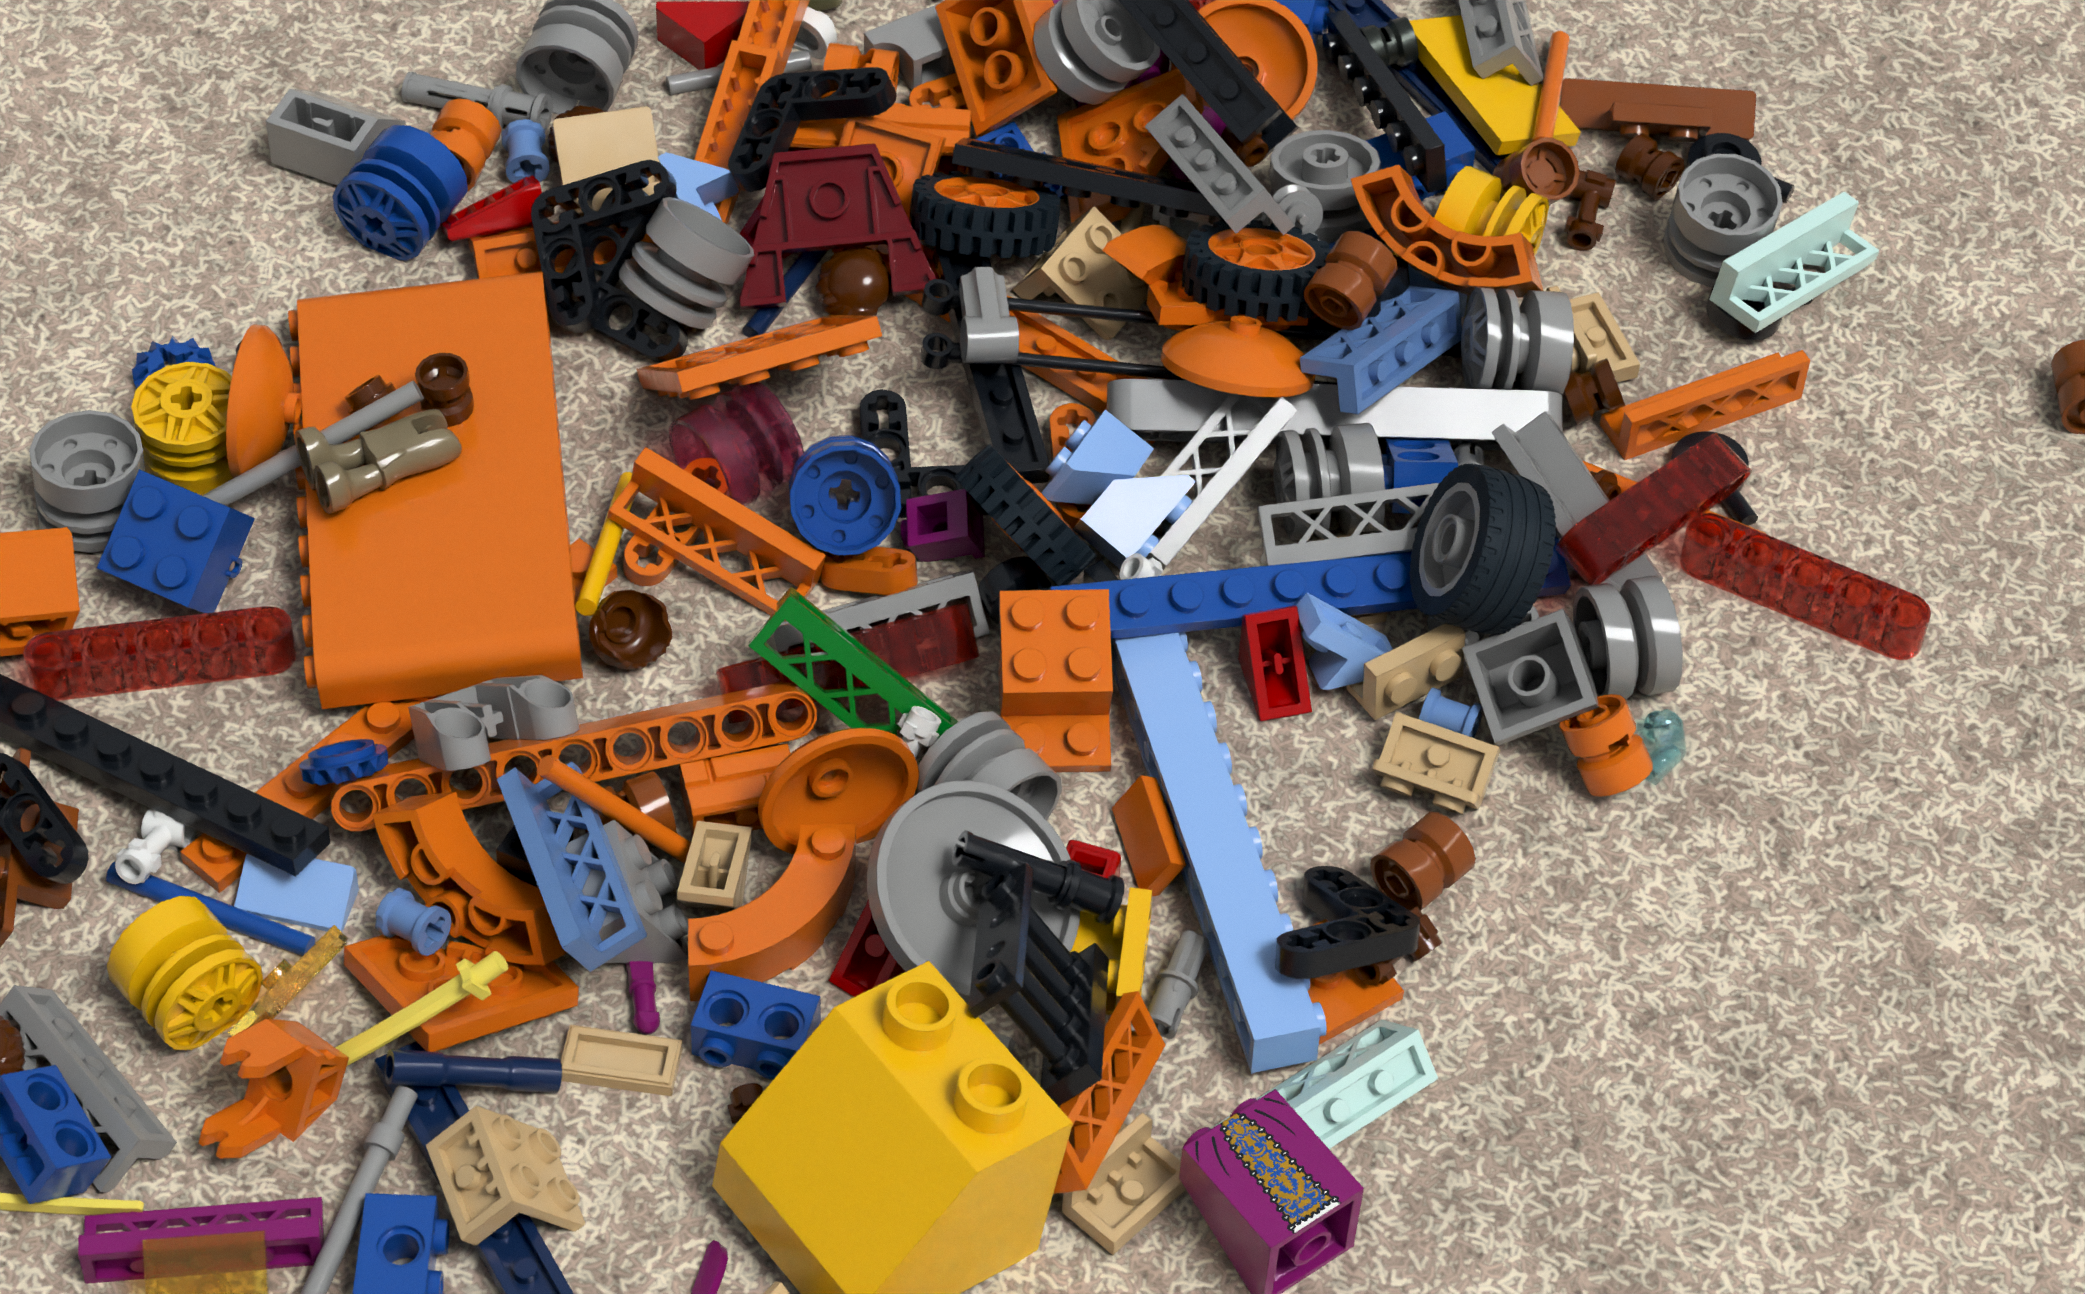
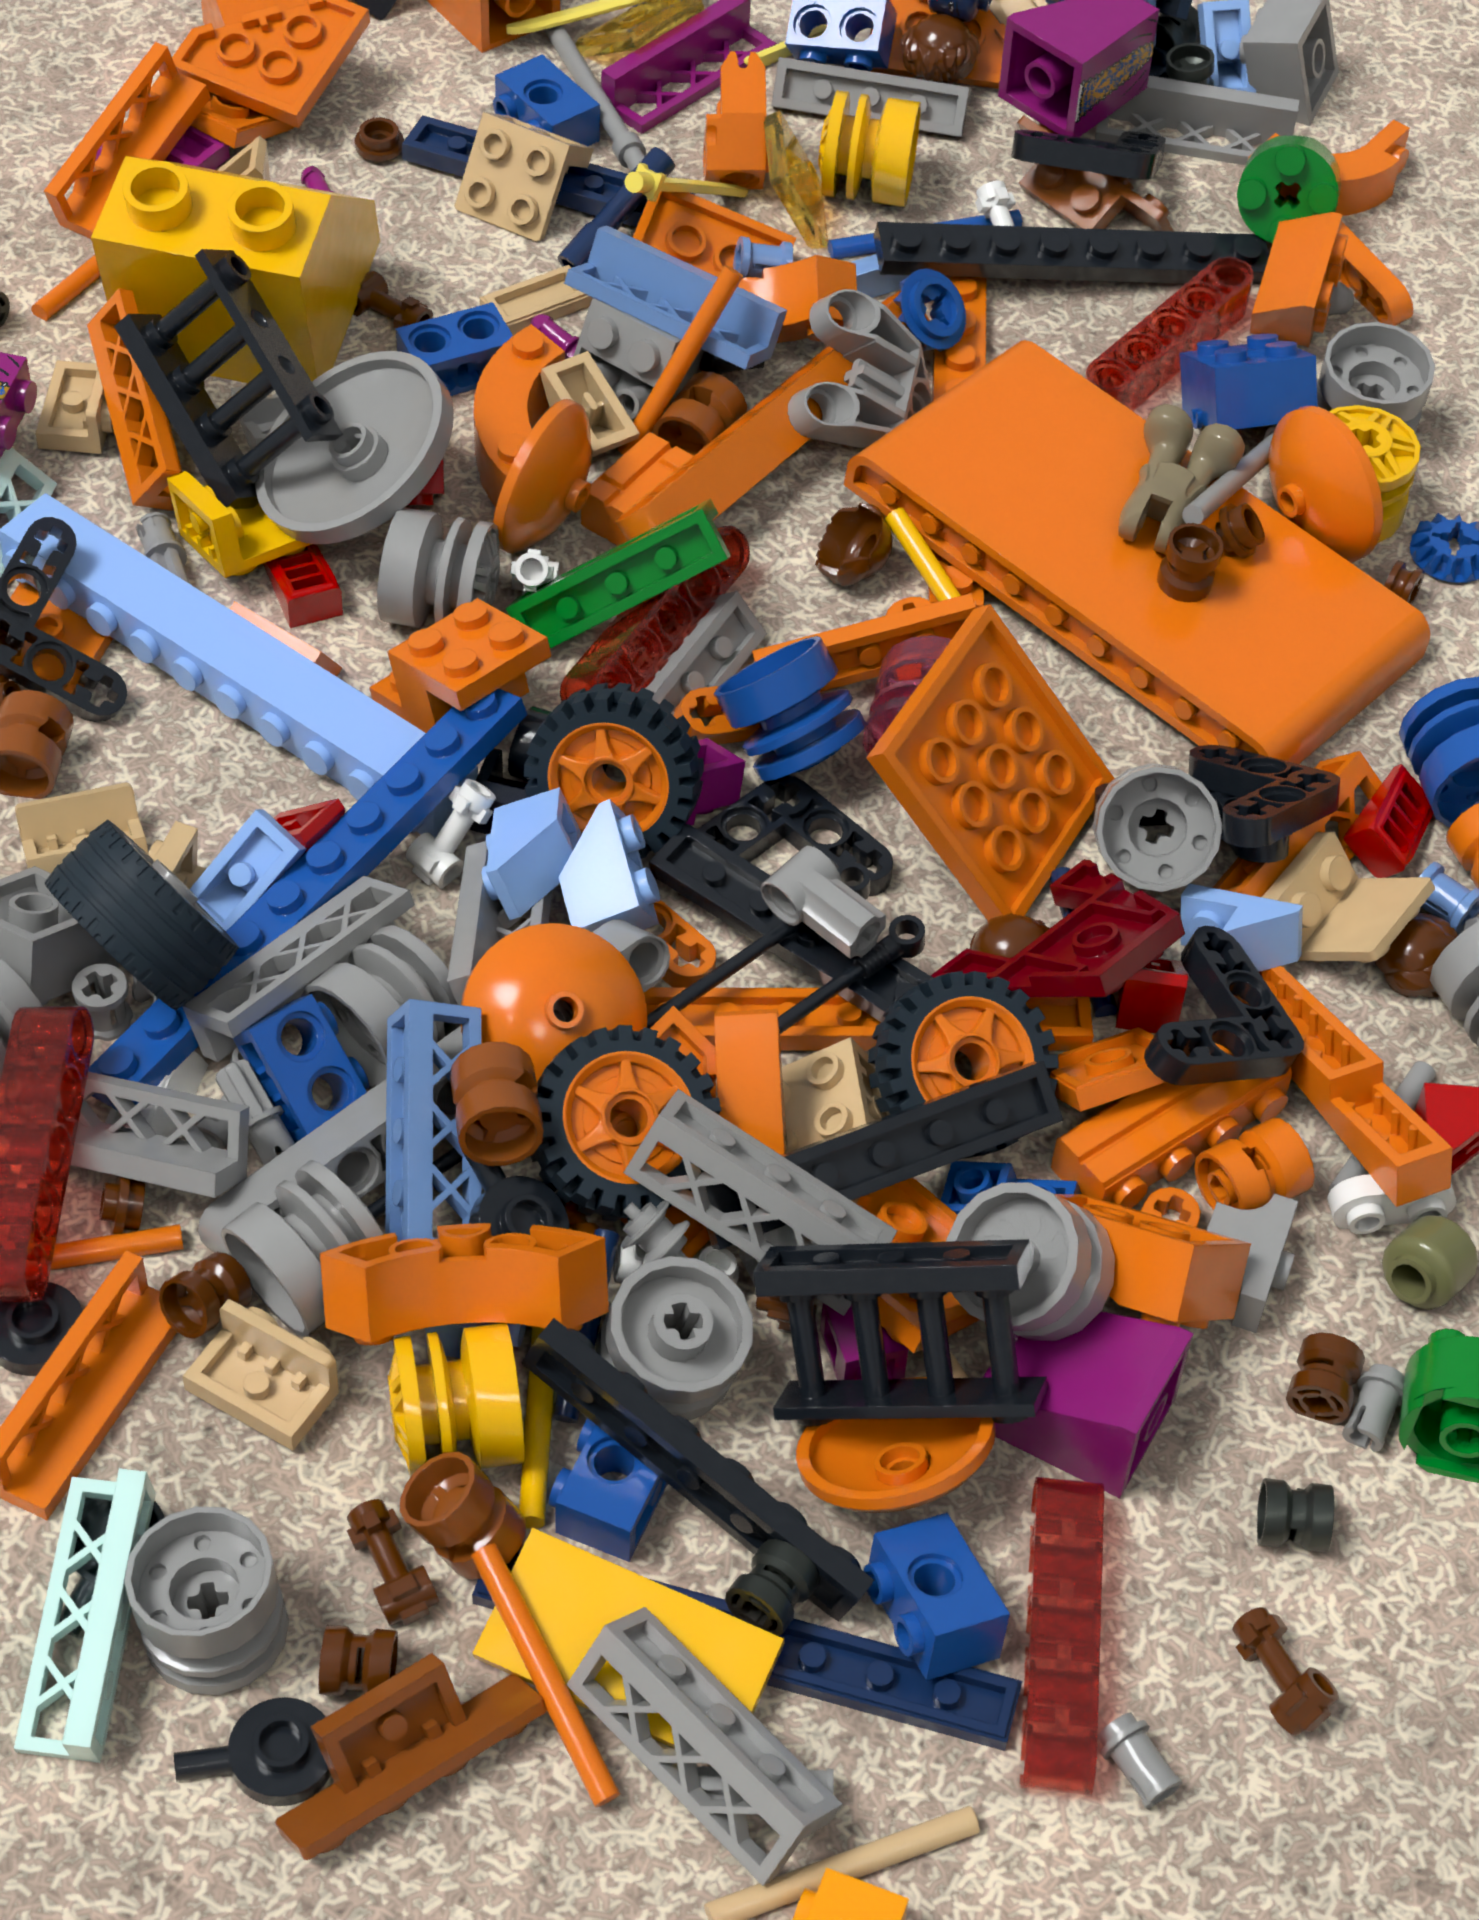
camera: 140 degrees right, 0 degrees up
black pin [952,830,1125,926] -> none

